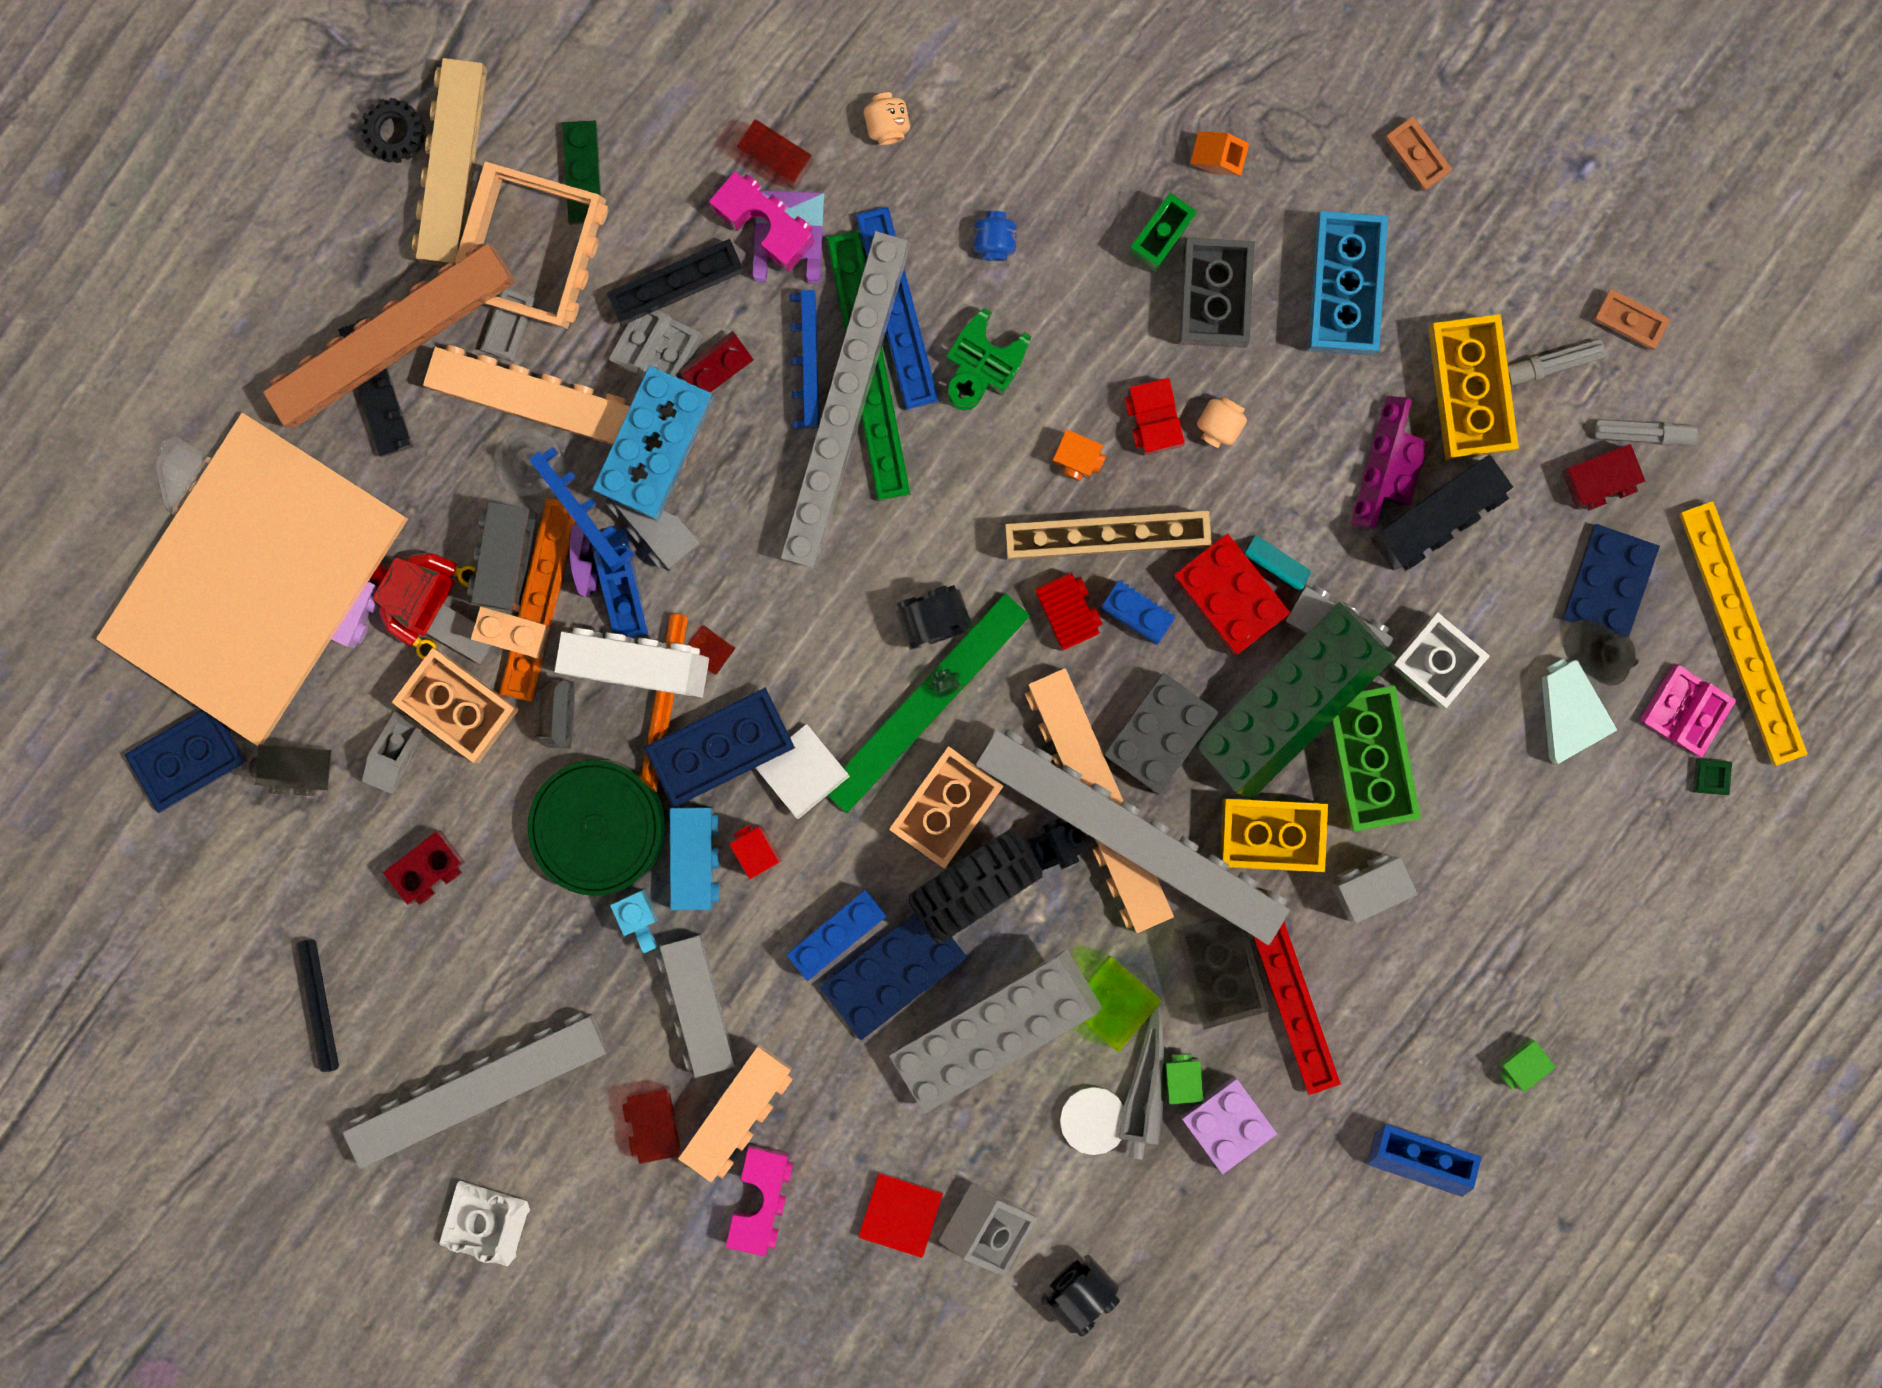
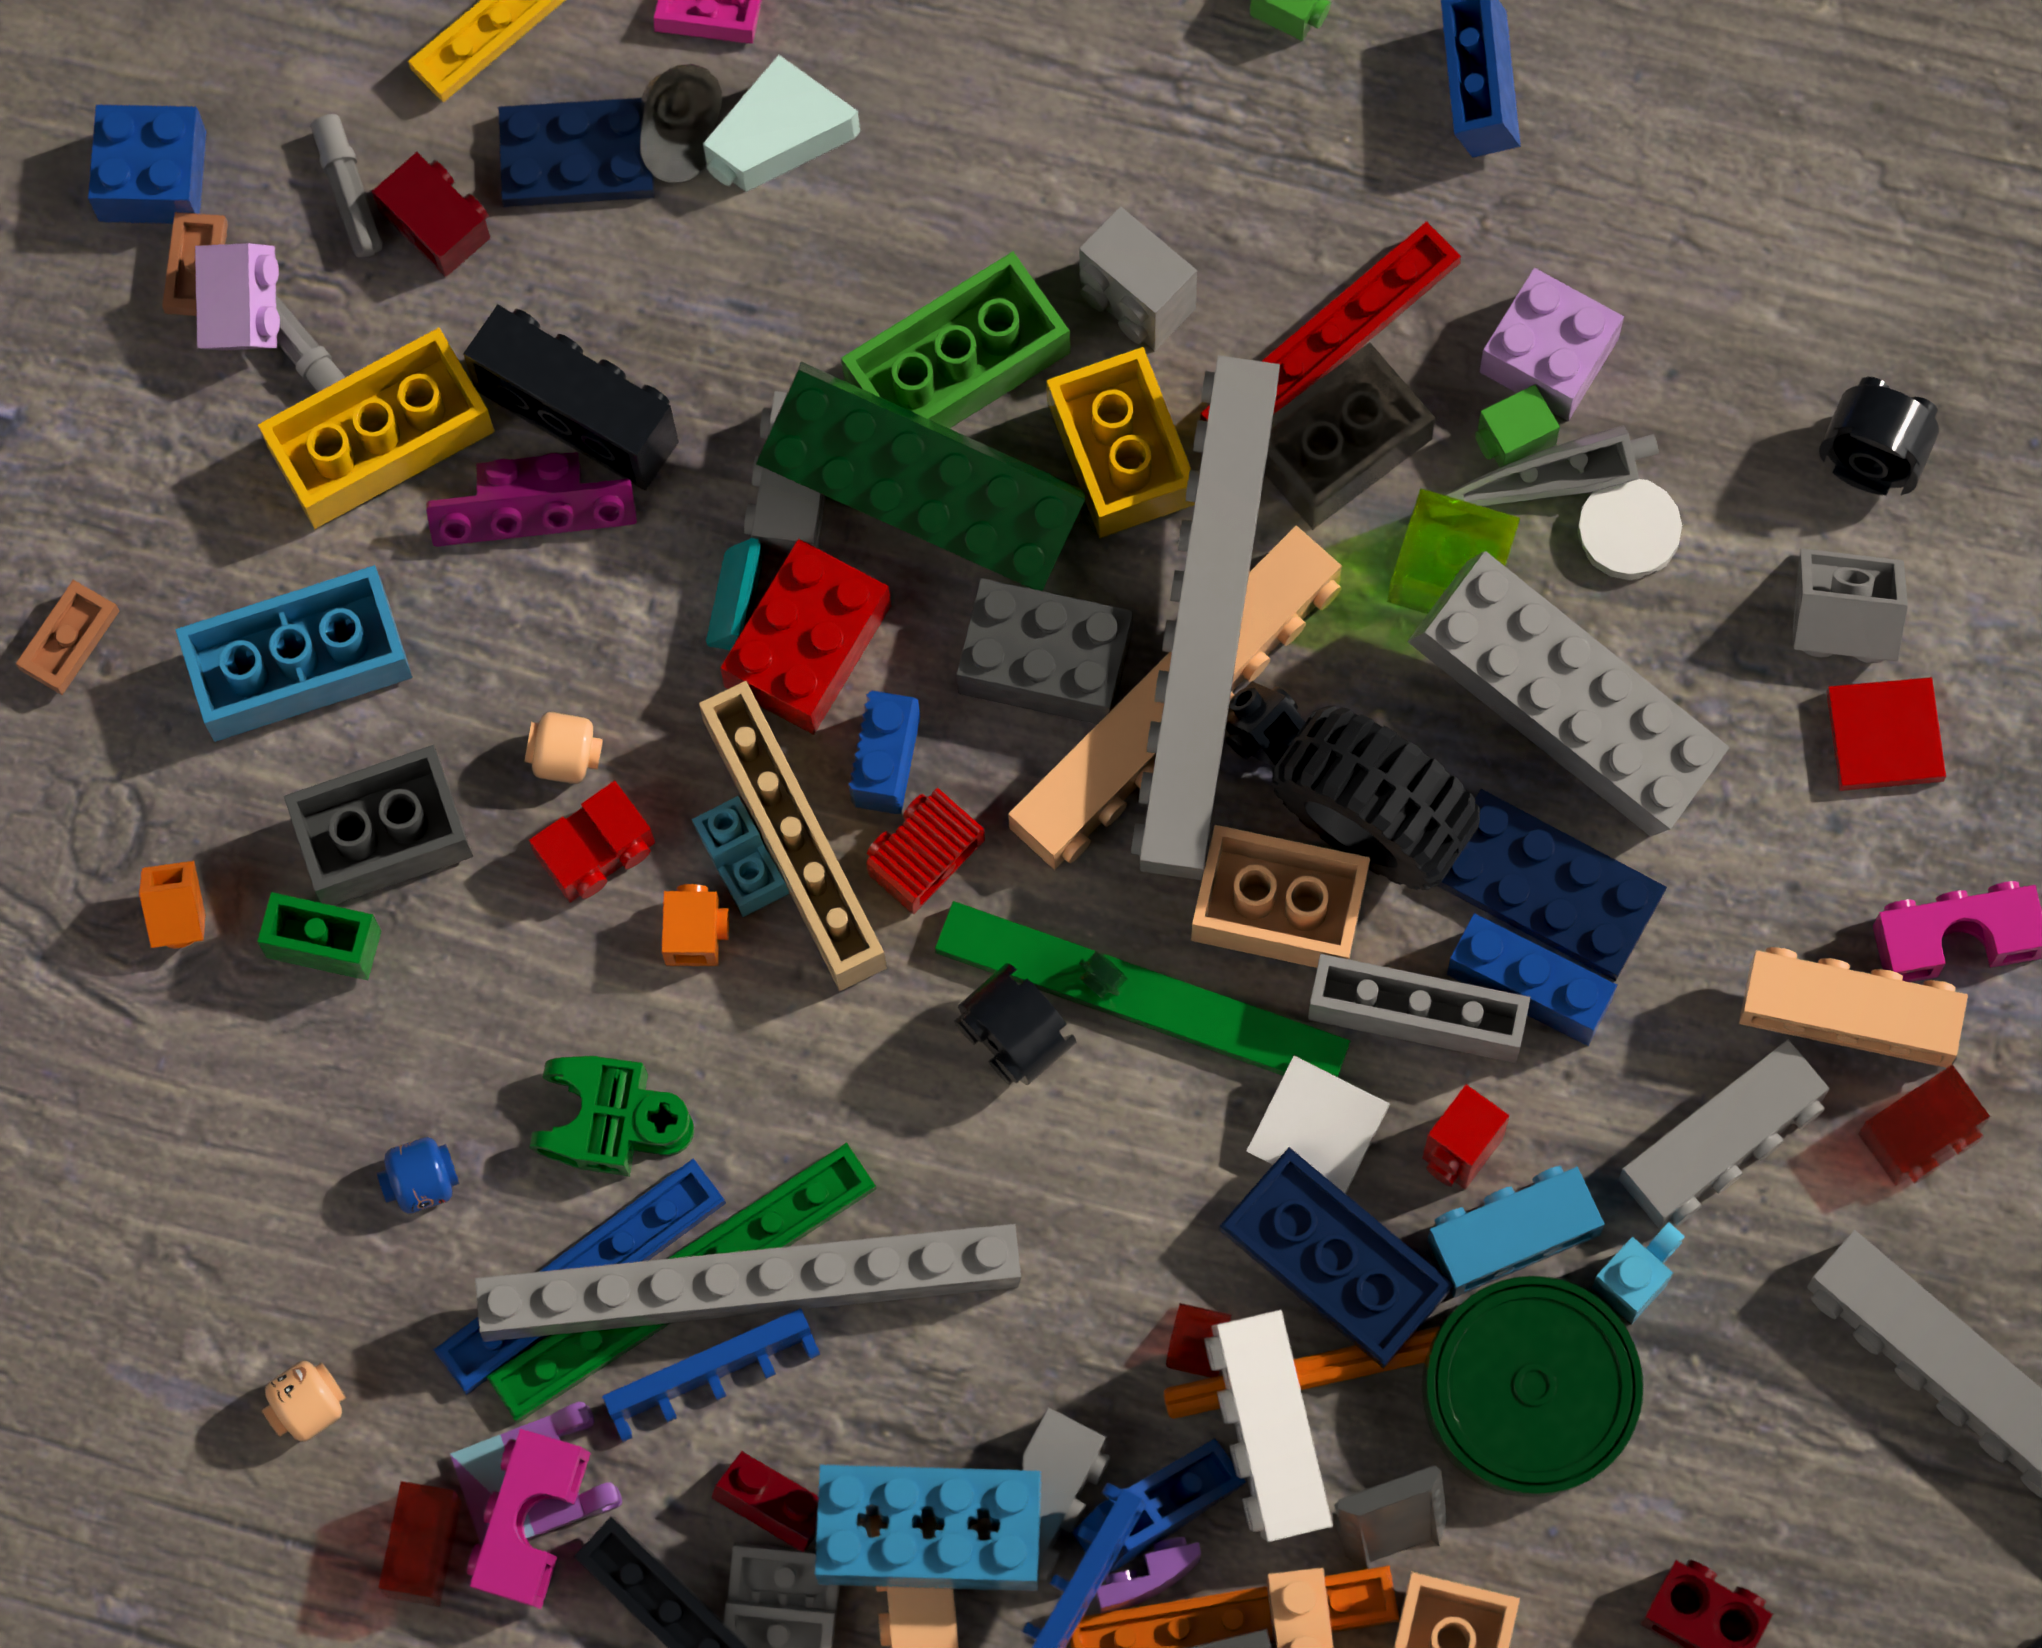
camera: 110 degrees left, 15 degrees down
white brick [1389,612,1490,709] -> none
none -> blue brick [88,105,206,224]
none -> lavender brick [195,243,280,350]
none -> medium azure slope [692,796,789,917]
none -> light grey brick [1308,954,1530,1063]

